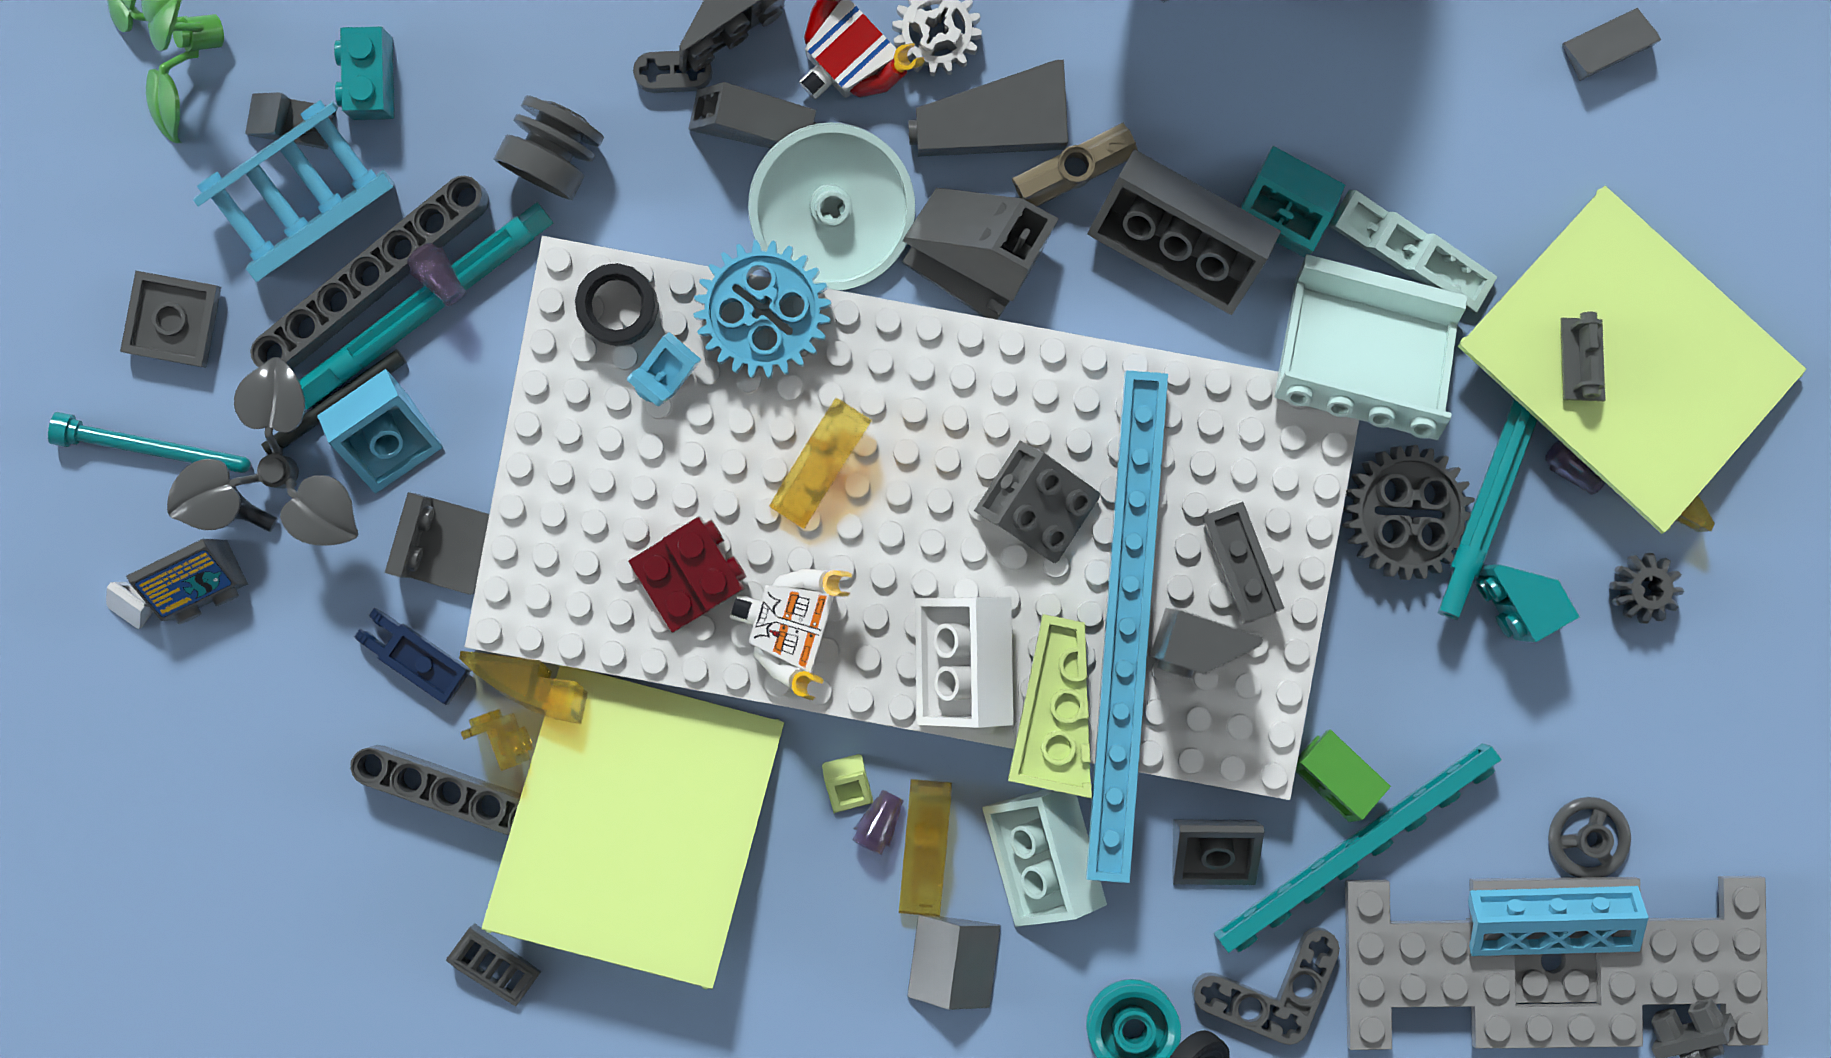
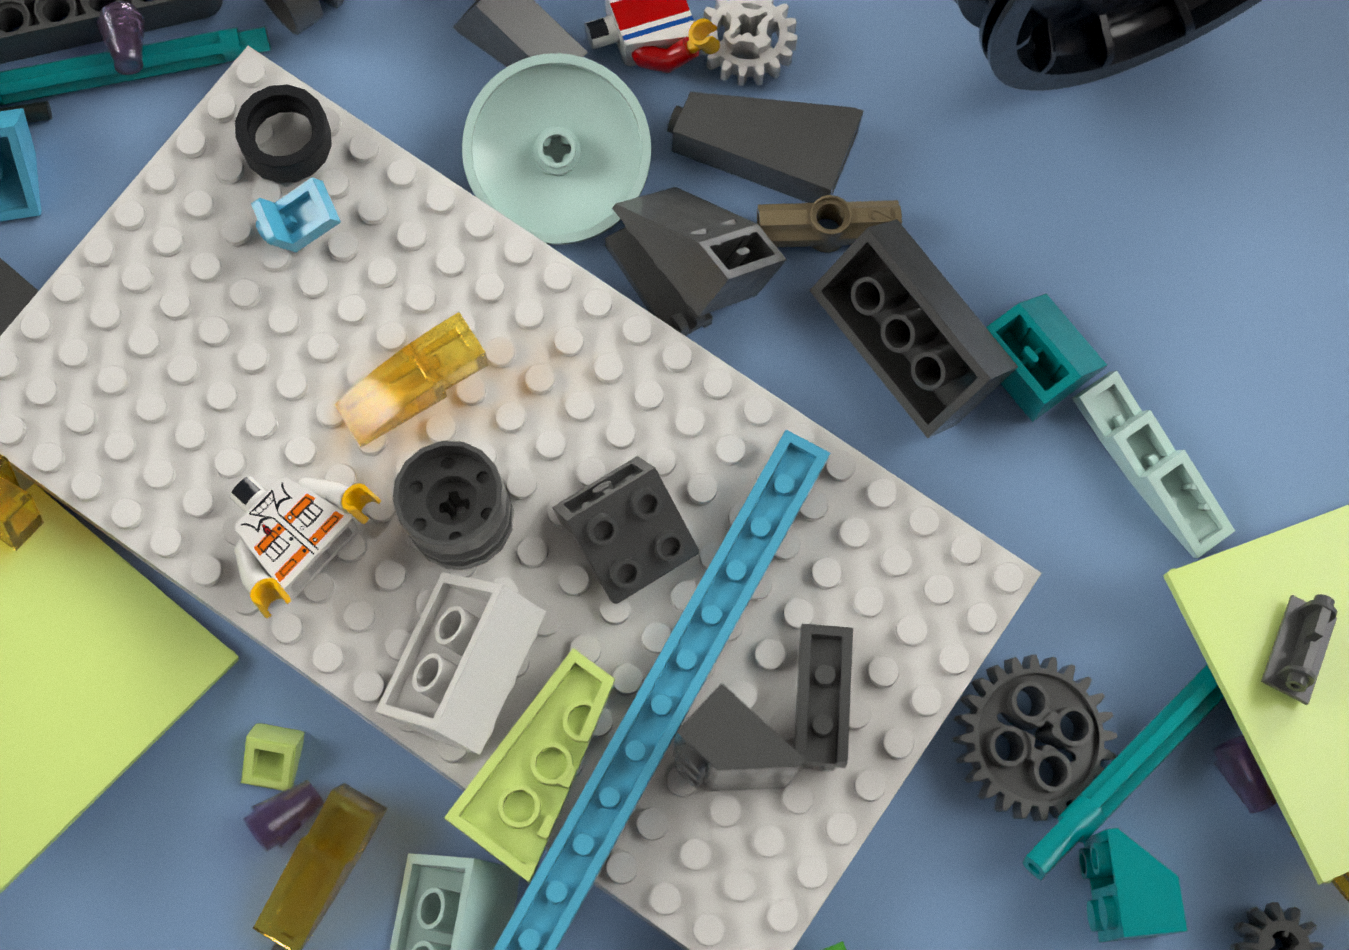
camera: 20 degrees right, 15 degrees down
dark red plate [628,516,747,633] -> none
medium azure gear [693,240,832,379] -> none
light aqua panel [1274,254,1468,440] -> none
none -> dark grey wheel [393,441,514,569]

